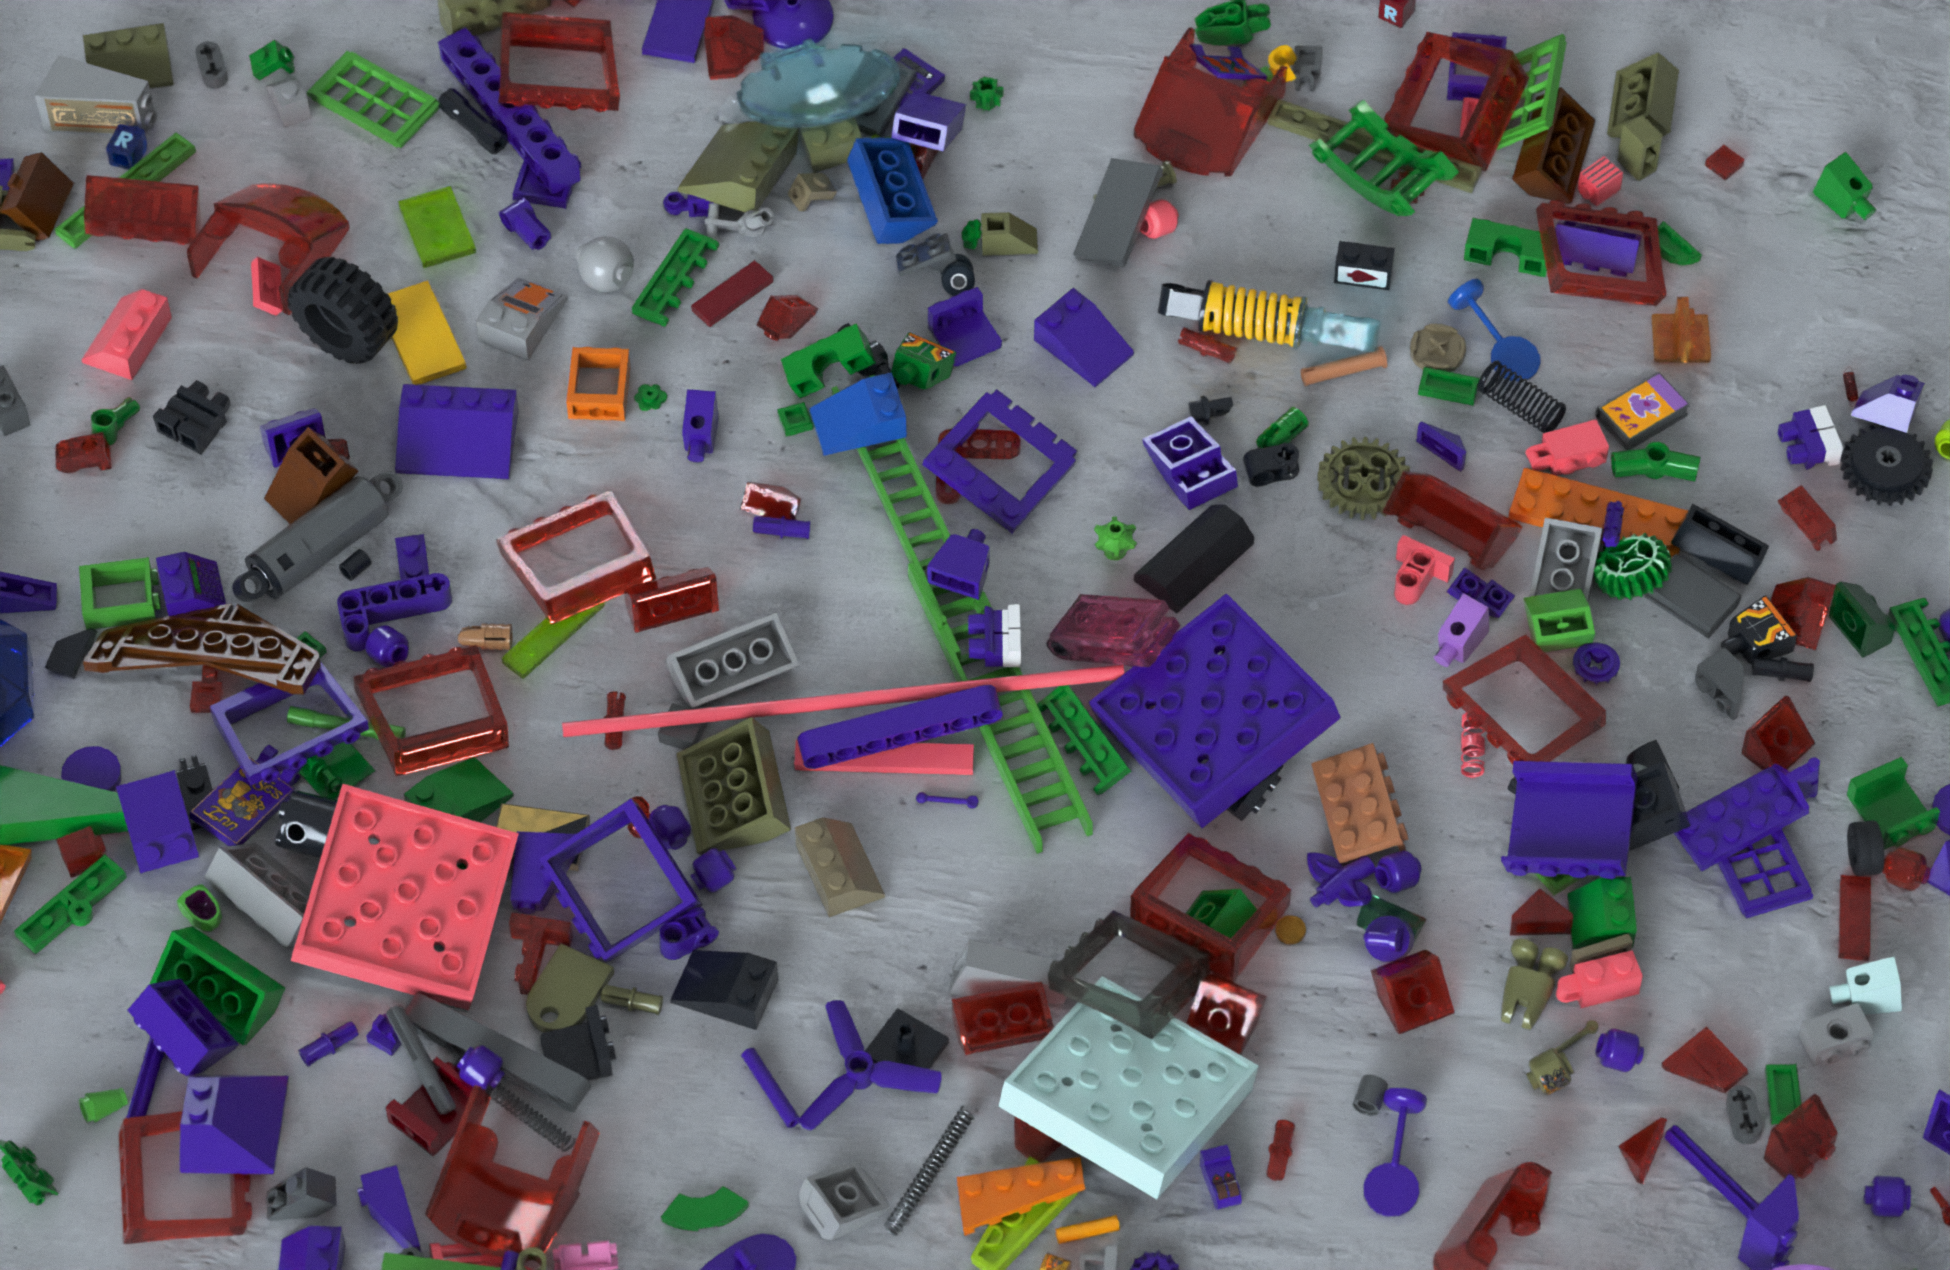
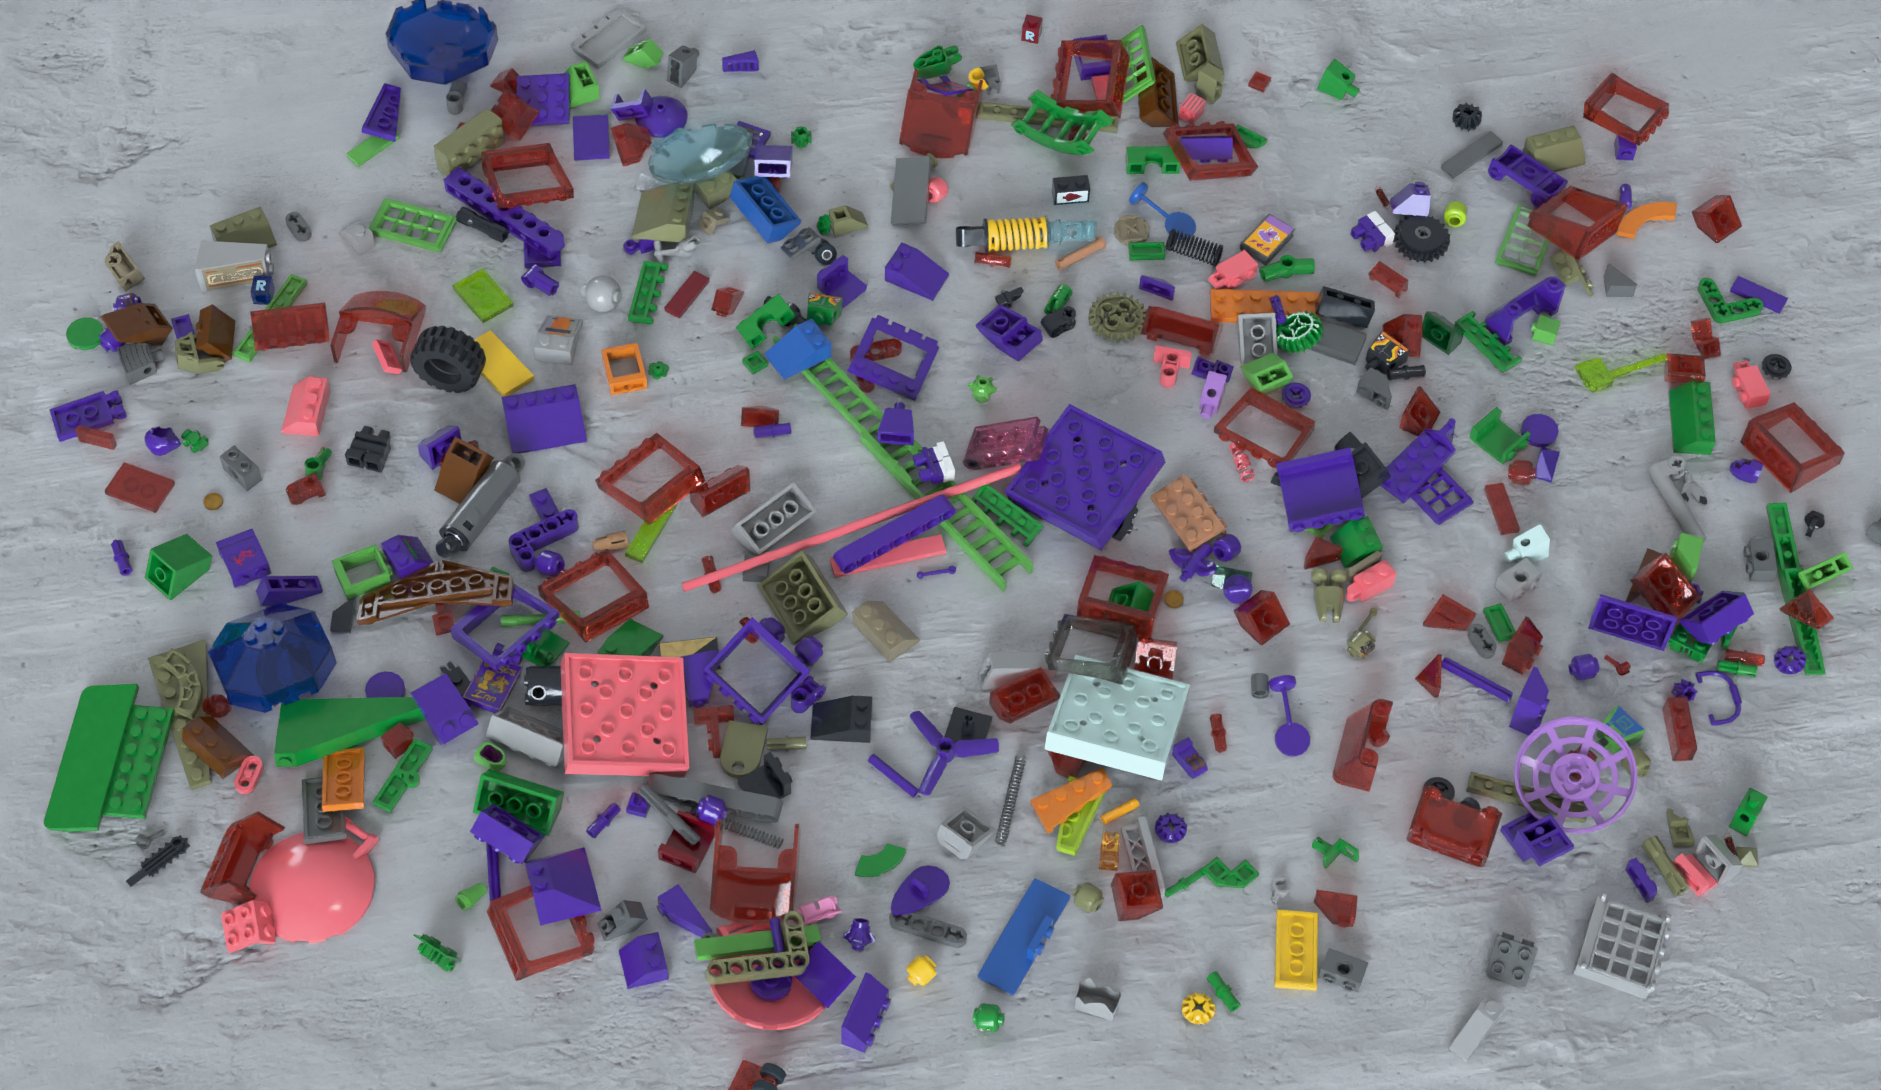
camera: 20 degrees left, 0 degrees up
green bracket [249,40,295,80] -> none
black hinge [339,549,372,581] -> none
dark purple torso [682,389,719,462] -> none
black piece [1134,505,1255,614] -> none
dark purple head [1595,1028,1644,1072] -> none
clear orange bracket [1651,297,1711,363] -> none
black tyre [1847,820,1884,876] -> none

